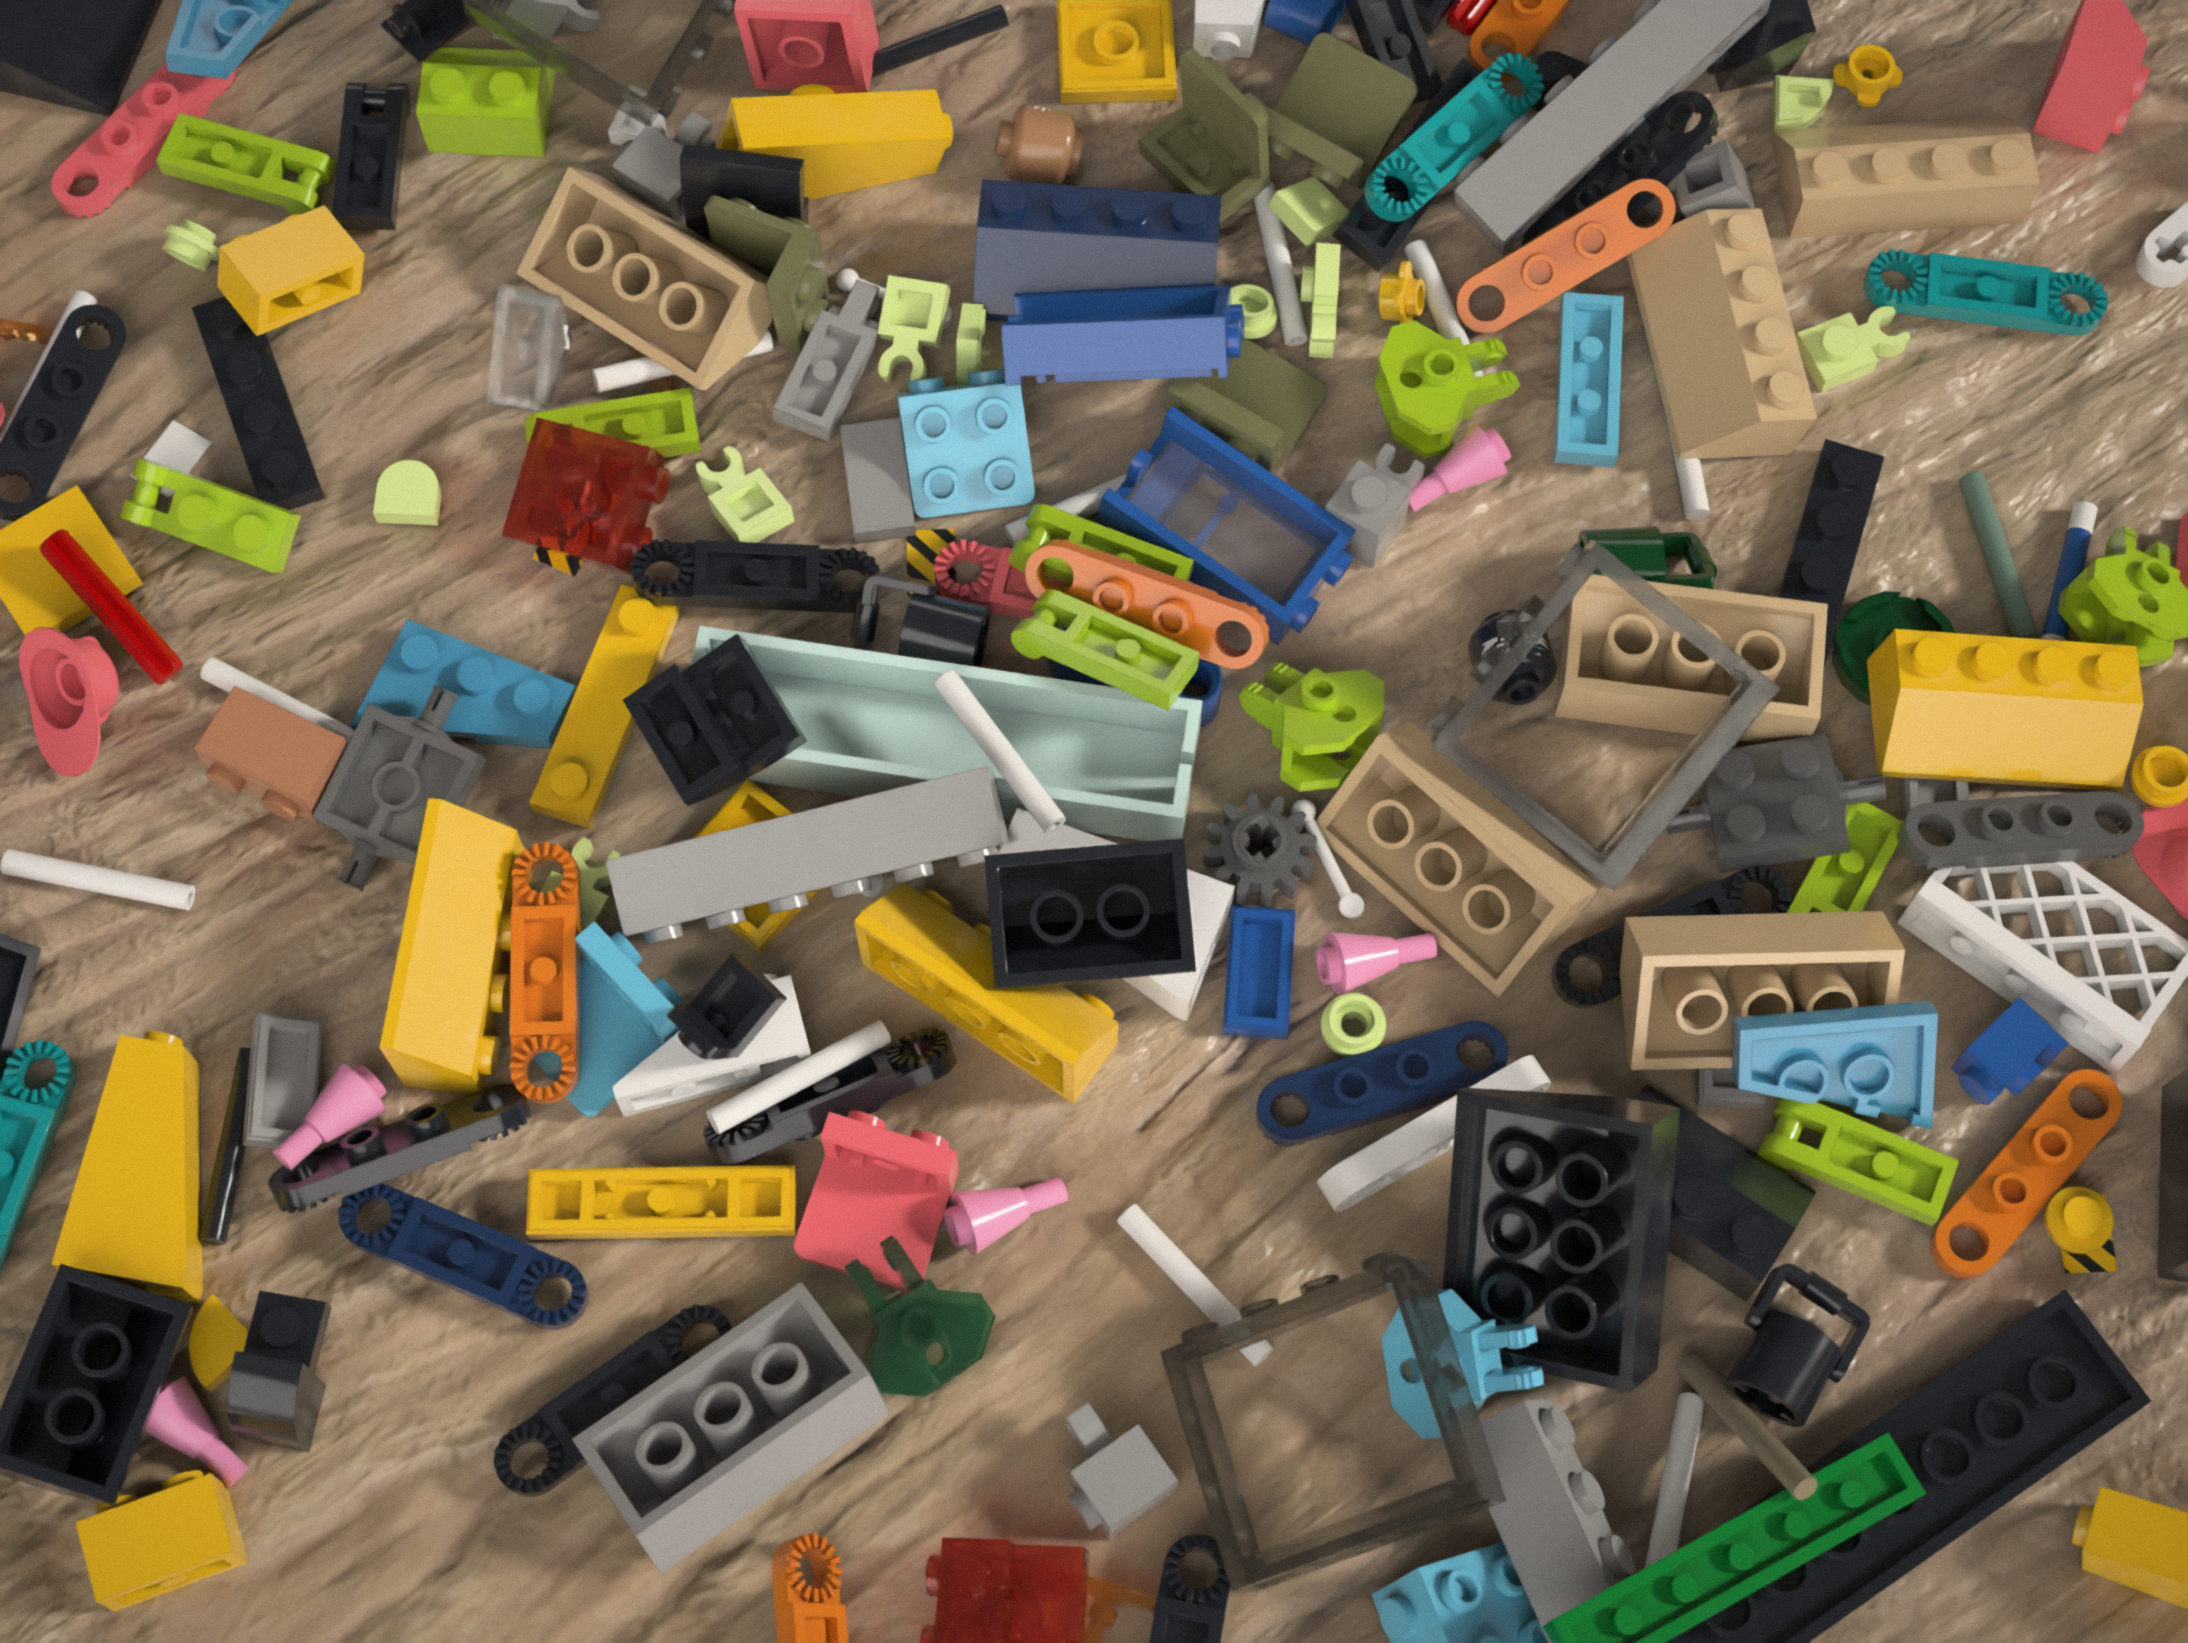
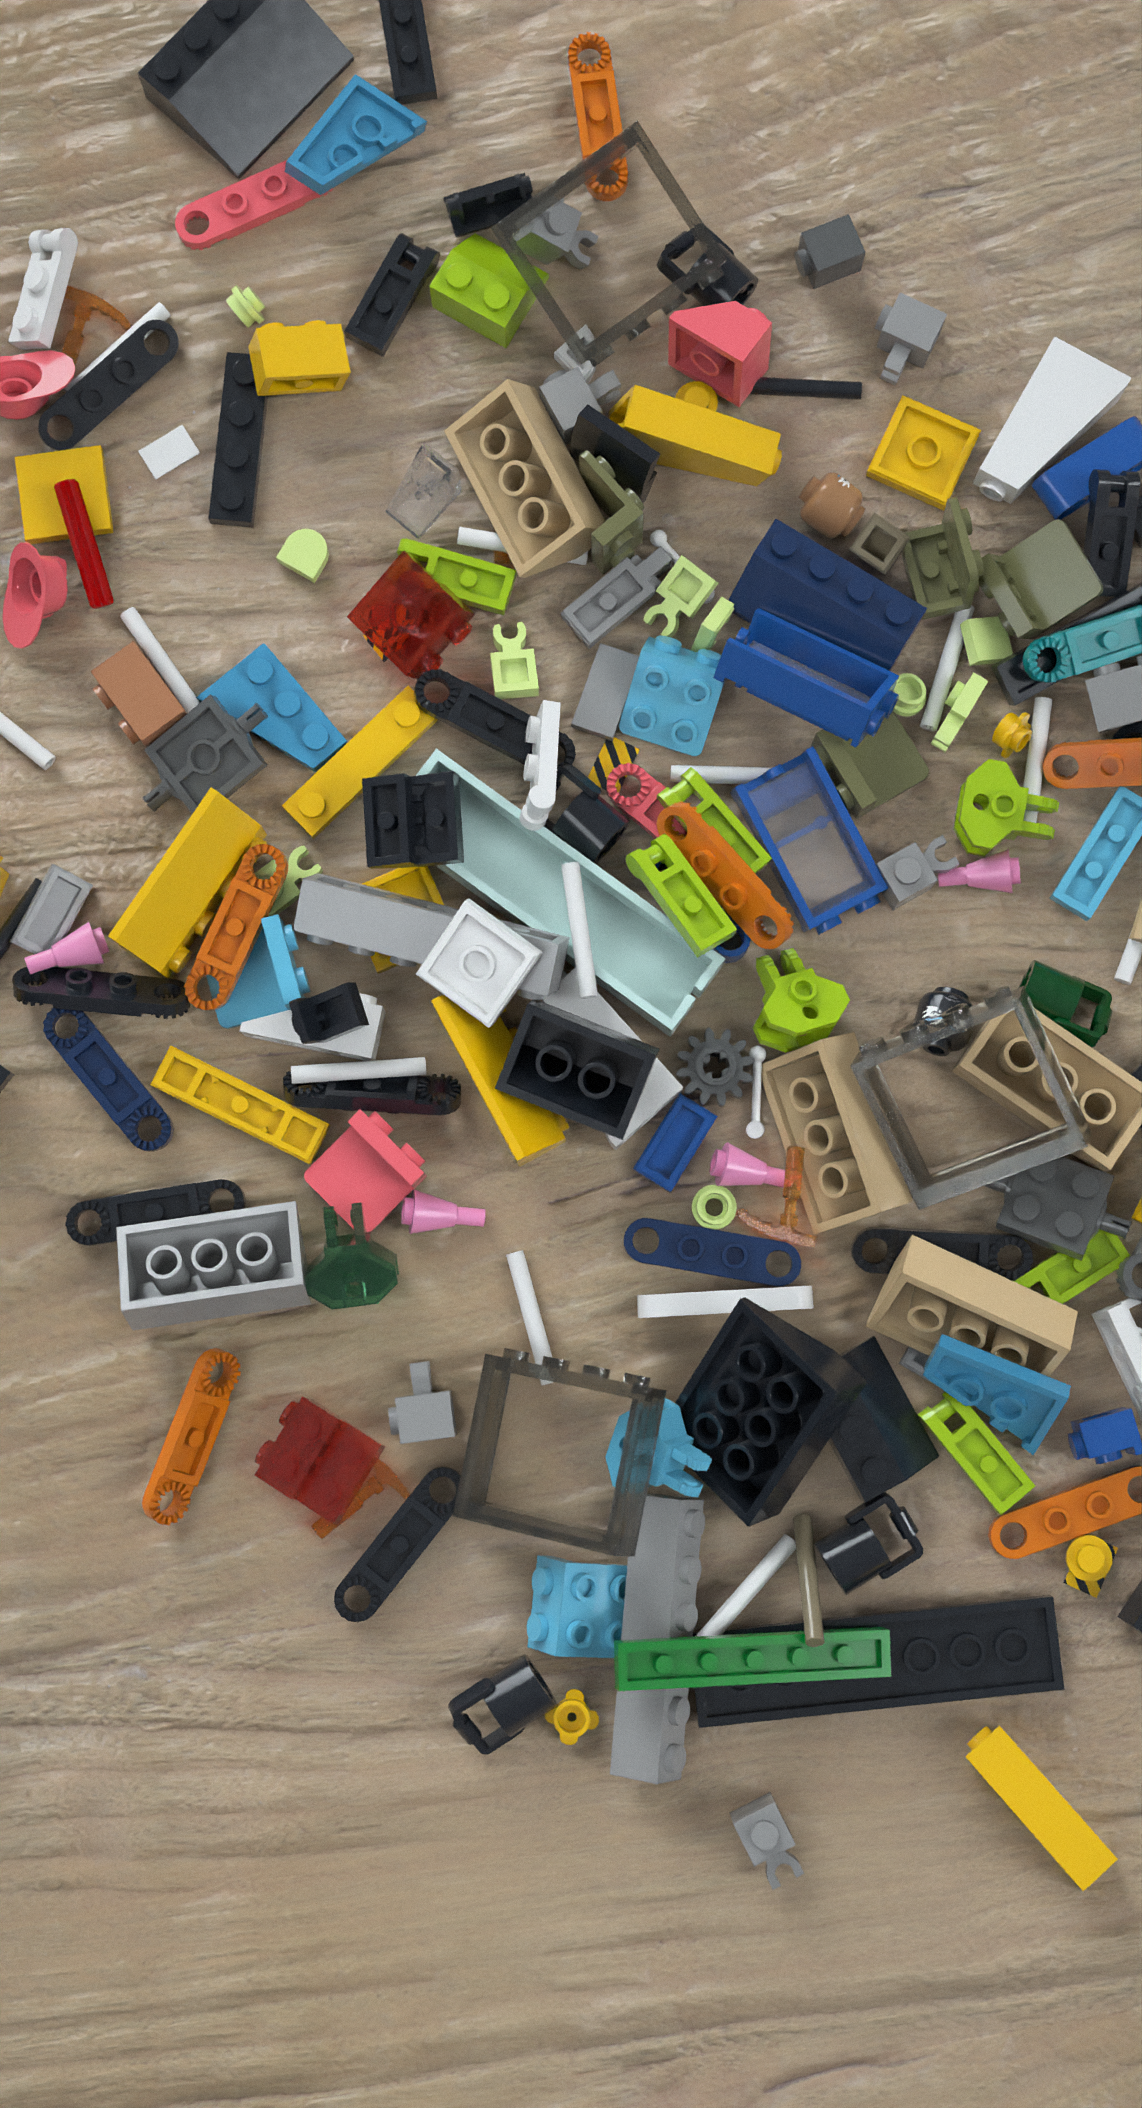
camera: 30 degrees right, 15 degrees up
lime plate [119,457,301,573] -> none
lime plate [156,112,336,214] -> none
none -> white plate [416,899,543,1028]
none -> white plate [519,700,560,831]
none -> clear orange piece [735,1146,818,1248]
none -> dark tan slope [849,513,911,575]

